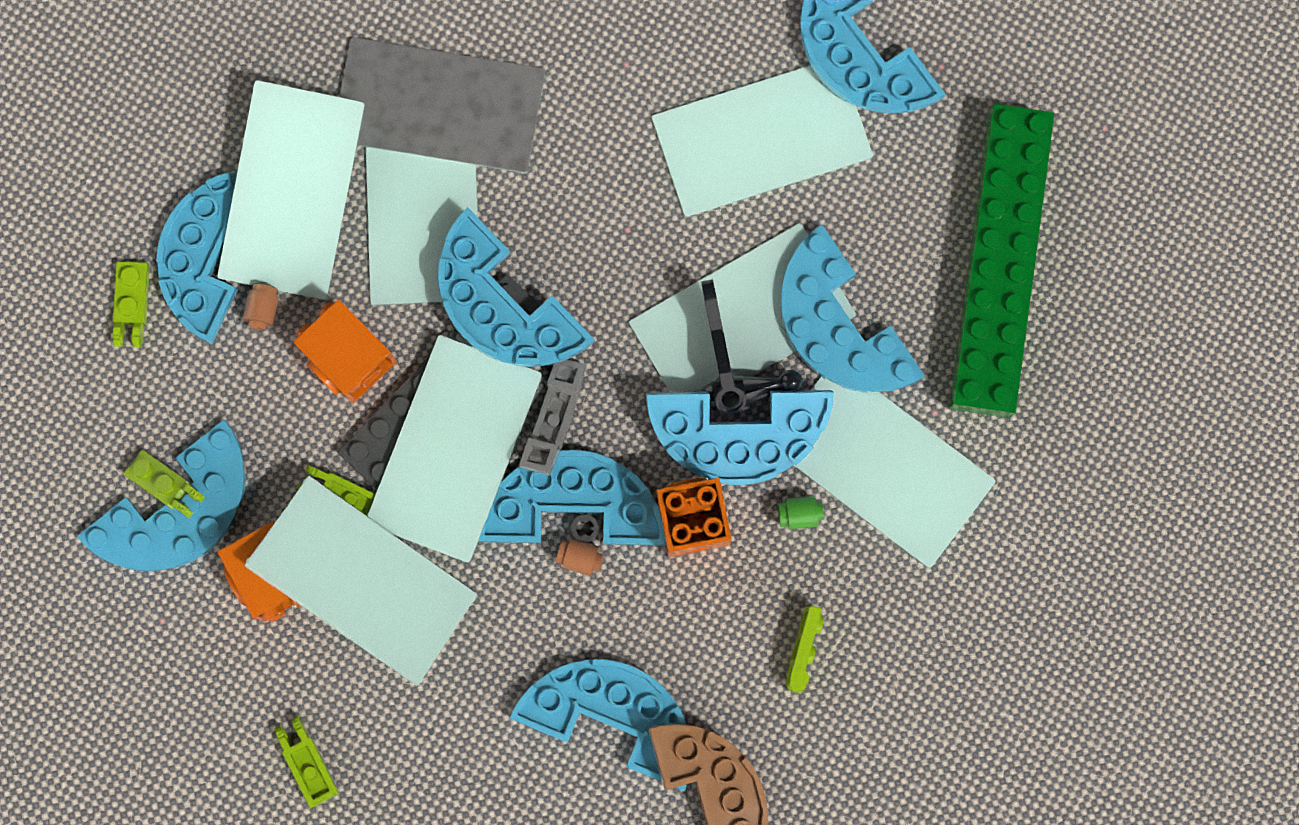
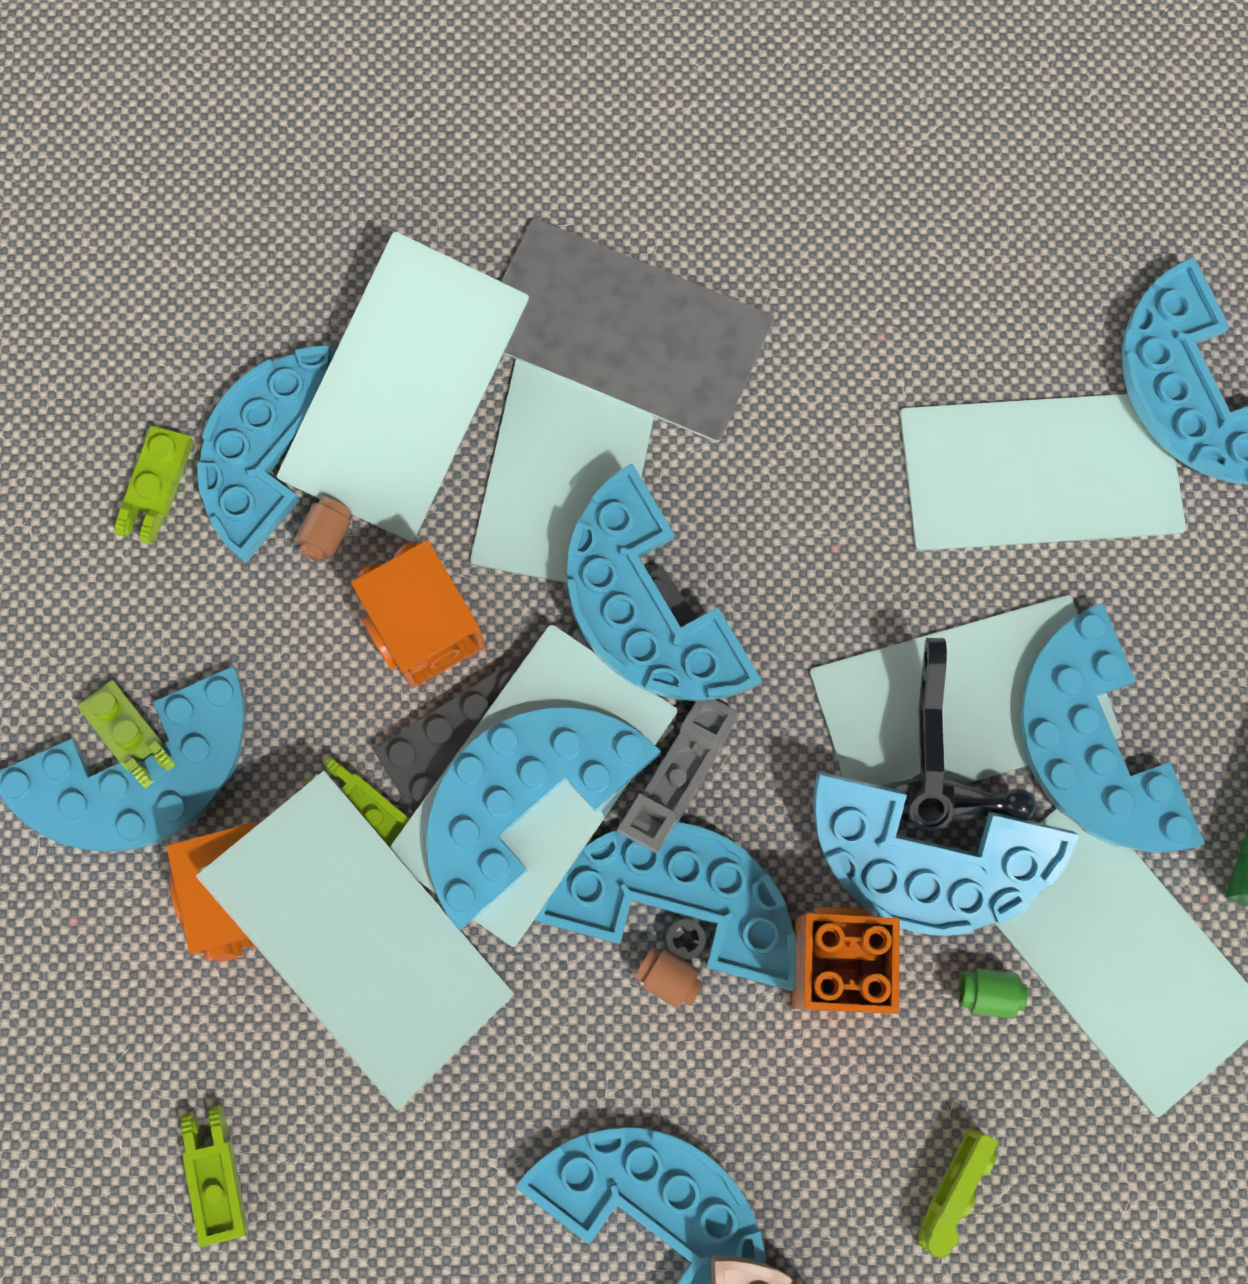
camera: 10 degrees right, 5 degrees down
none -> medium azure plate [427,708,661,931]

